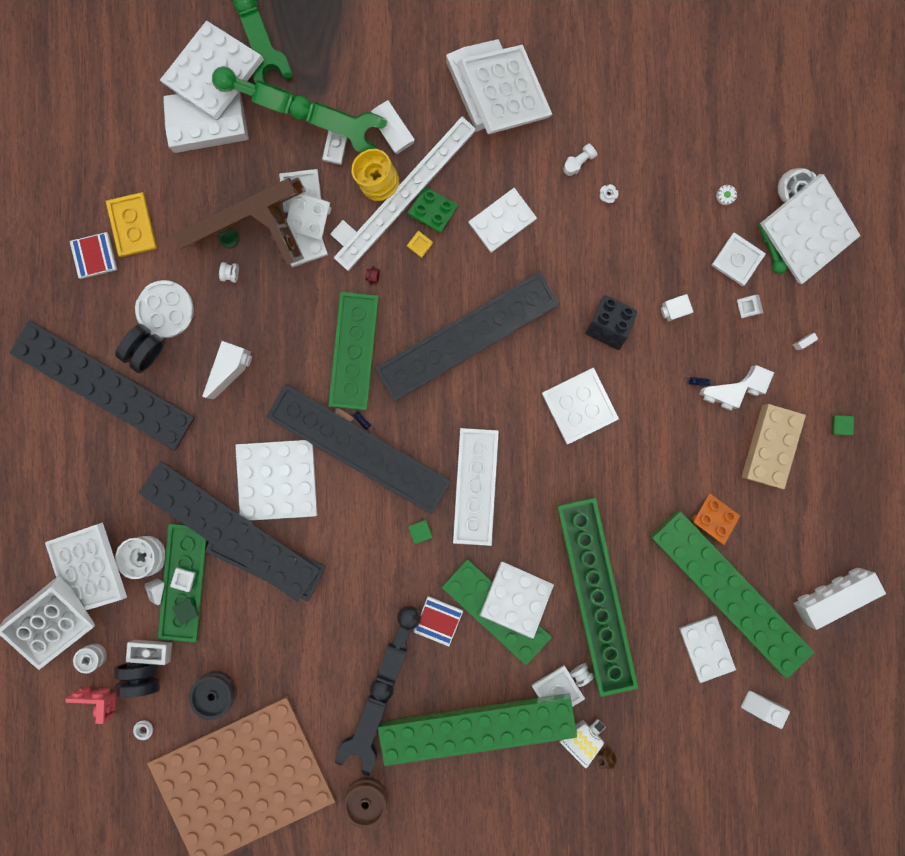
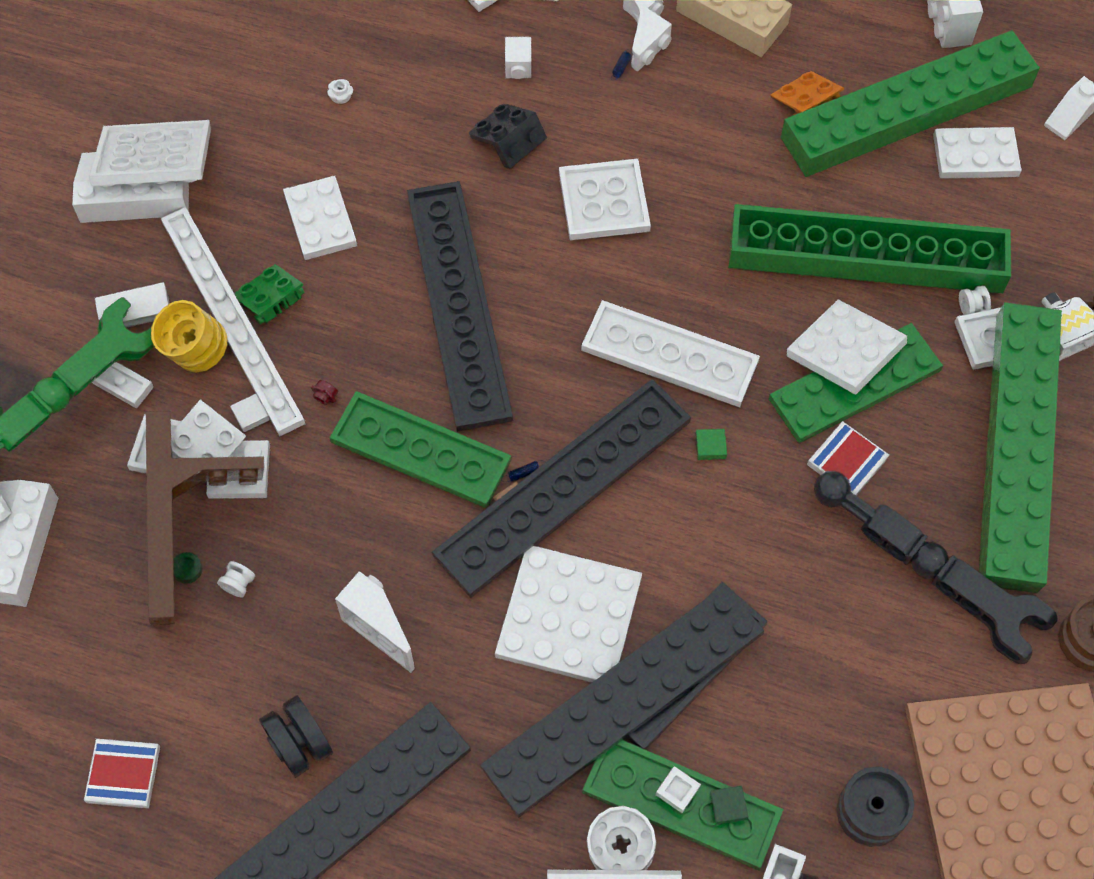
camera: 75 degrees left, 25 degrees down
yellow tile [106,192,157,258] -> none
white tile [135,280,194,338] -> none
white slope [144,578,164,605] -> none
yellow tile [407,231,434,258] -> none
white leg [563,143,598,176] -> none

